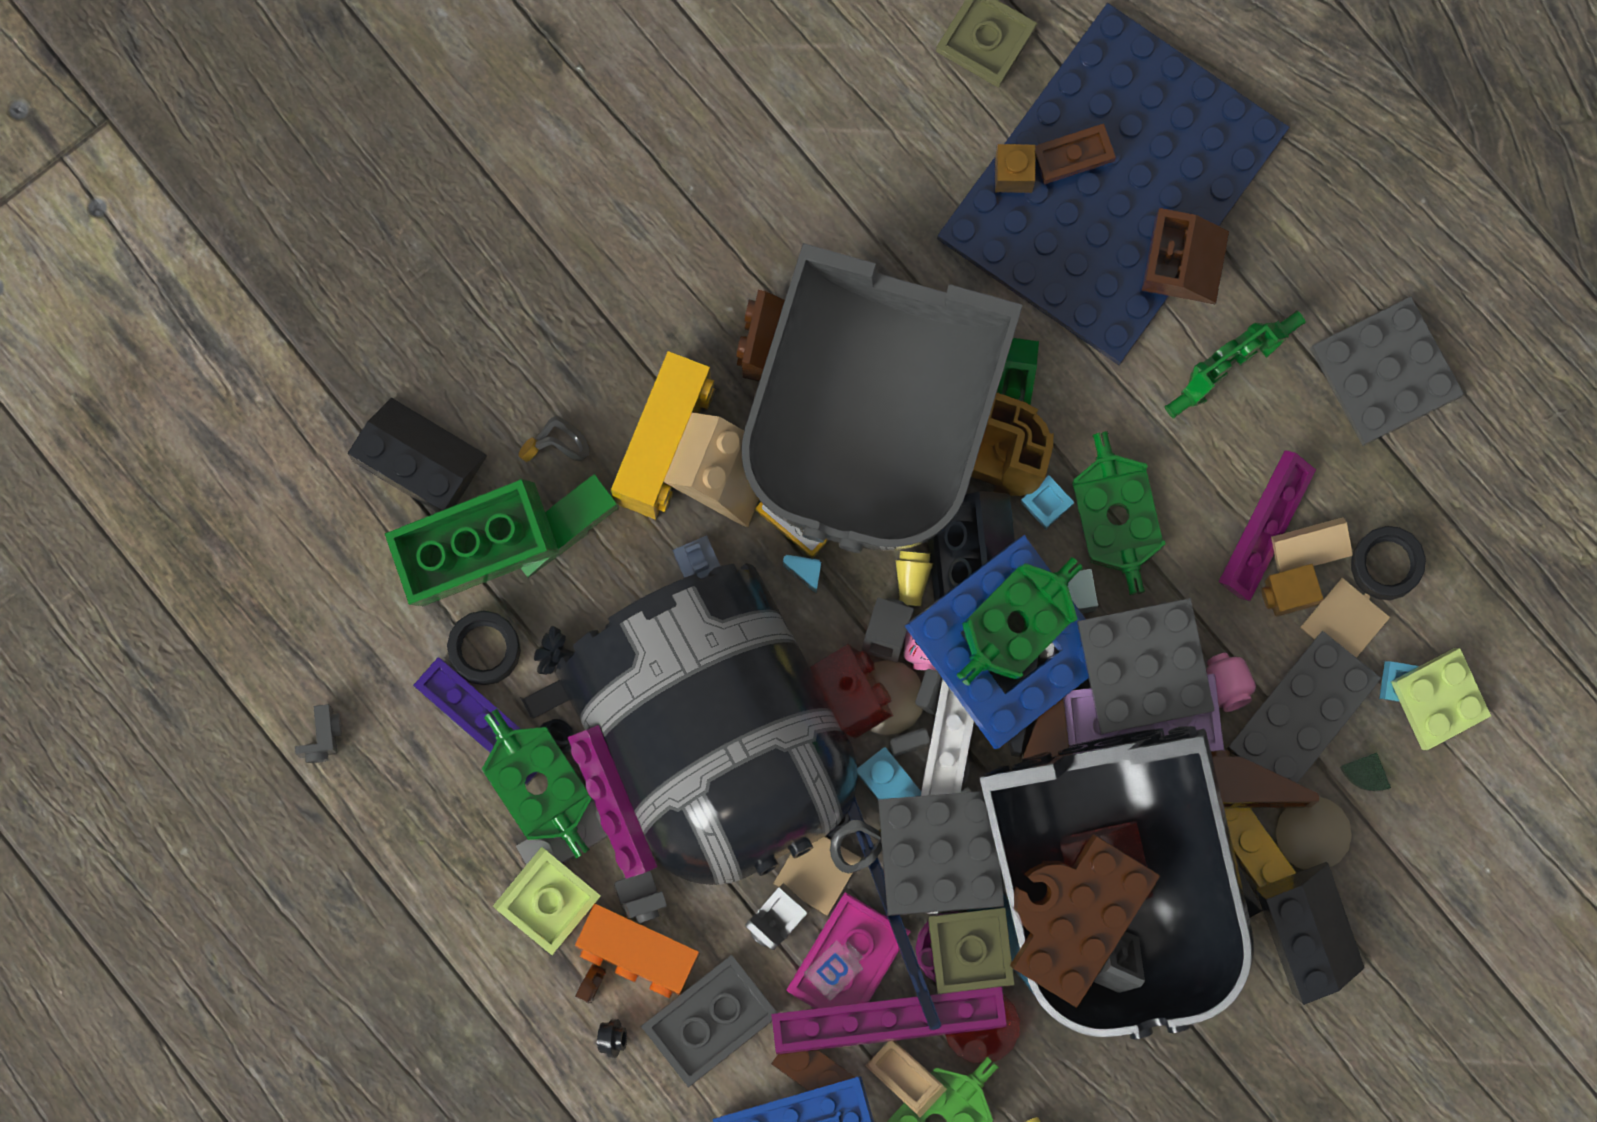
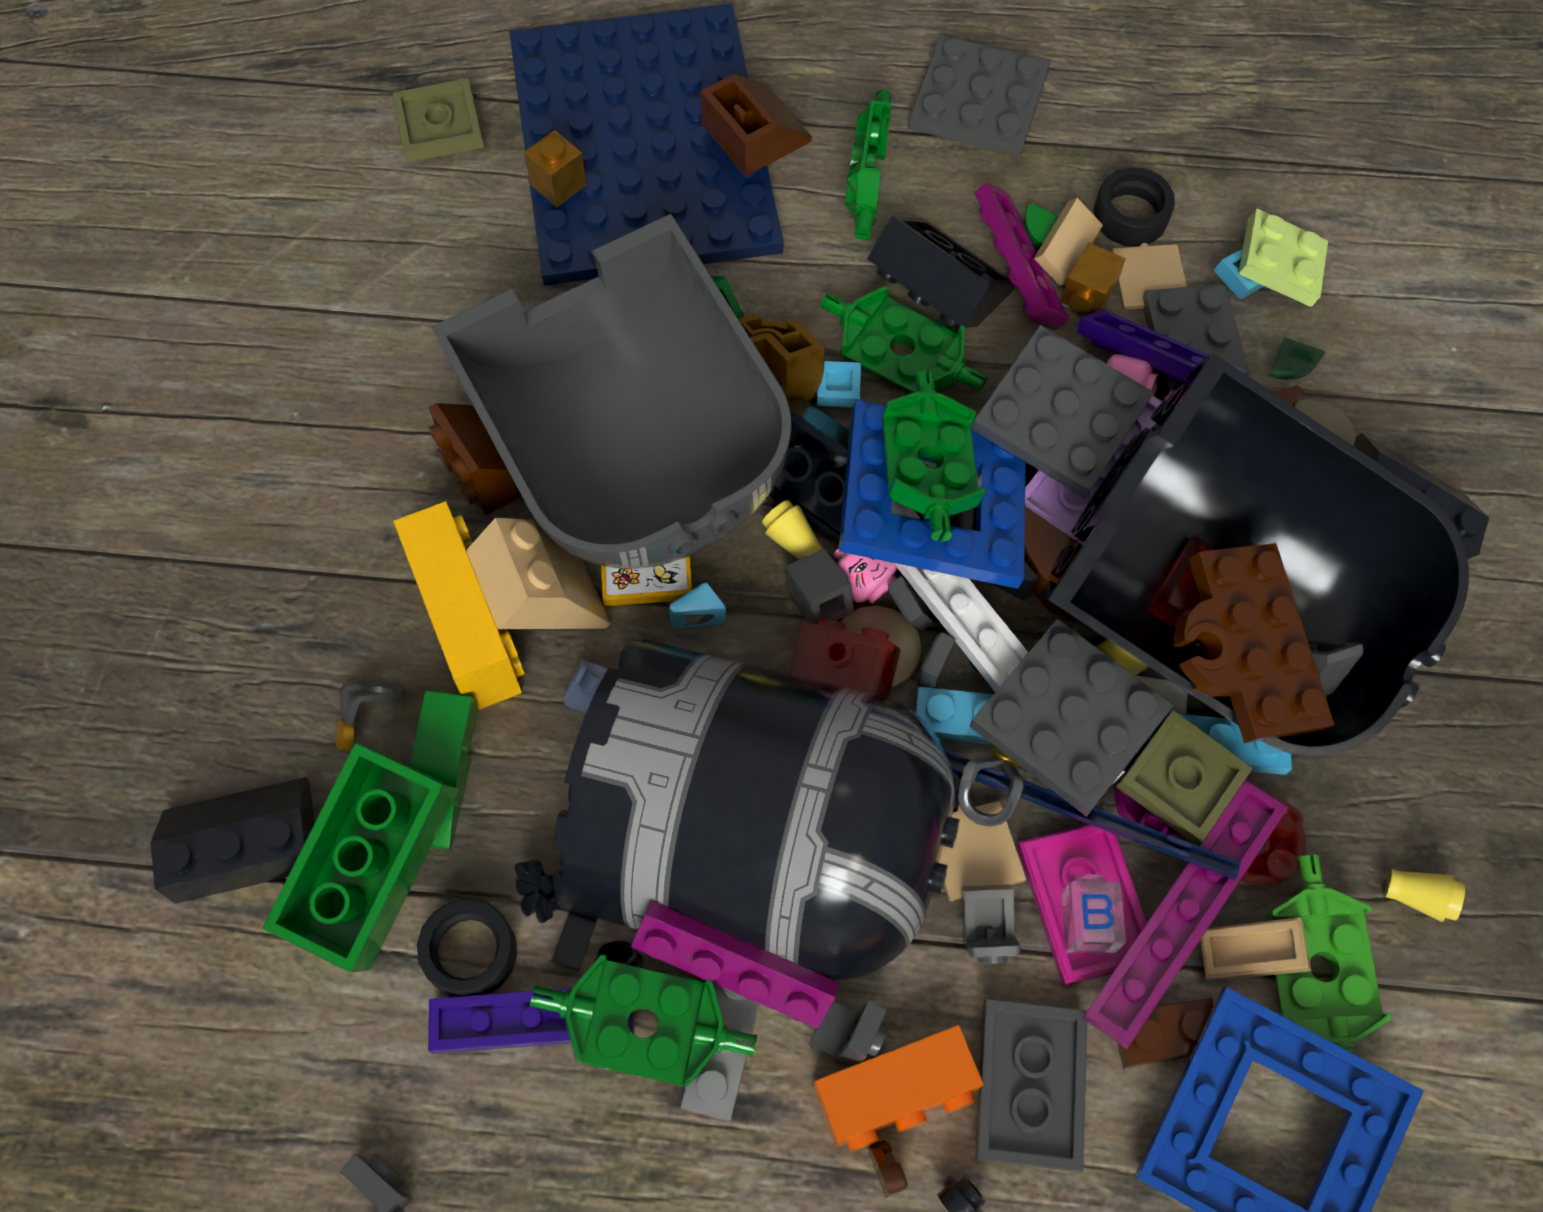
camera: 45 degrees left, 15 degrees down
yellowish green plate [493,847,601,955] -> none
reddish brown plate [1035,123,1116,184] -> none
none -> black slope [867,216,1016,330]
none -> green tile [1024,203,1059,251]
none -> dark purple plate [1077,309,1248,384]

